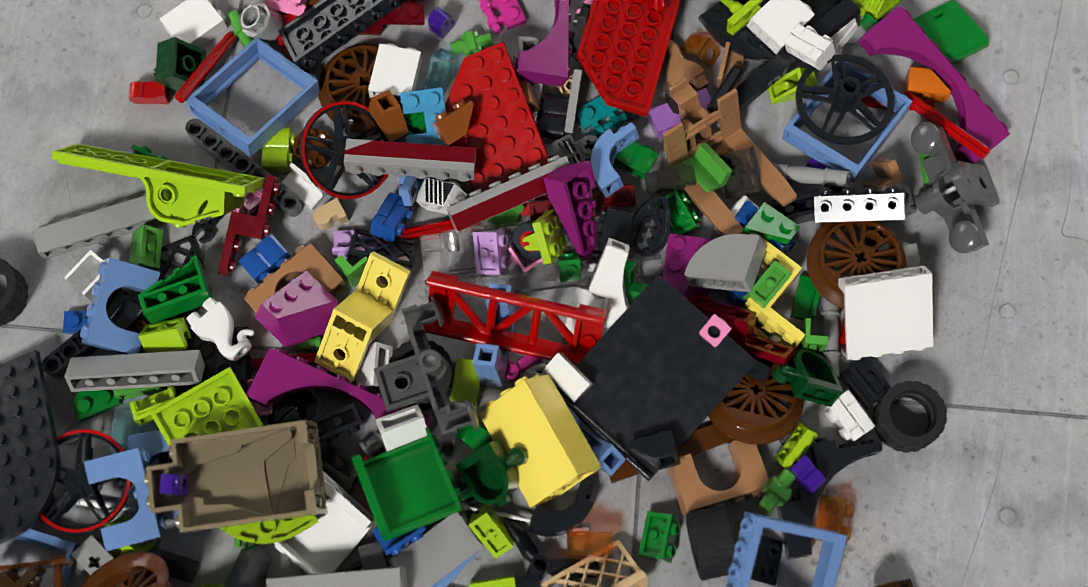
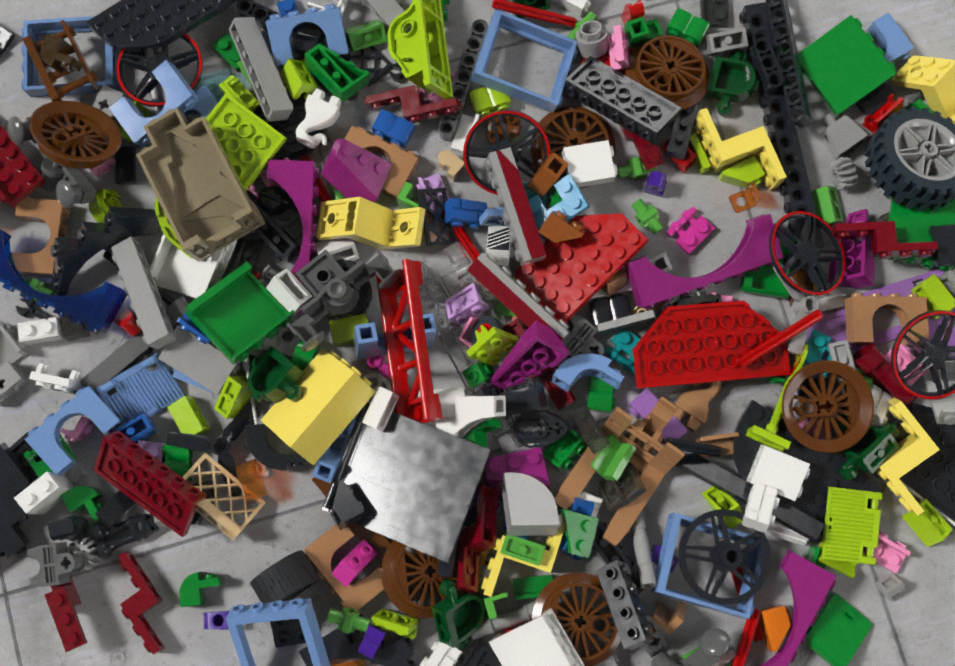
camera: 65 degrees right, 5 degrees up
dark purple leg [160,474,189,495] -> none
clear light blue slope [423,48,459,94] -> none
green bracket [638,511,681,563] -> none
clear orange bracket [681,35,721,68] -> none
bright pink bracket [699,314,732,347] -> none
none -> dark pink brick [331,539,378,587]
none -> bright green axle [617,157,657,180]

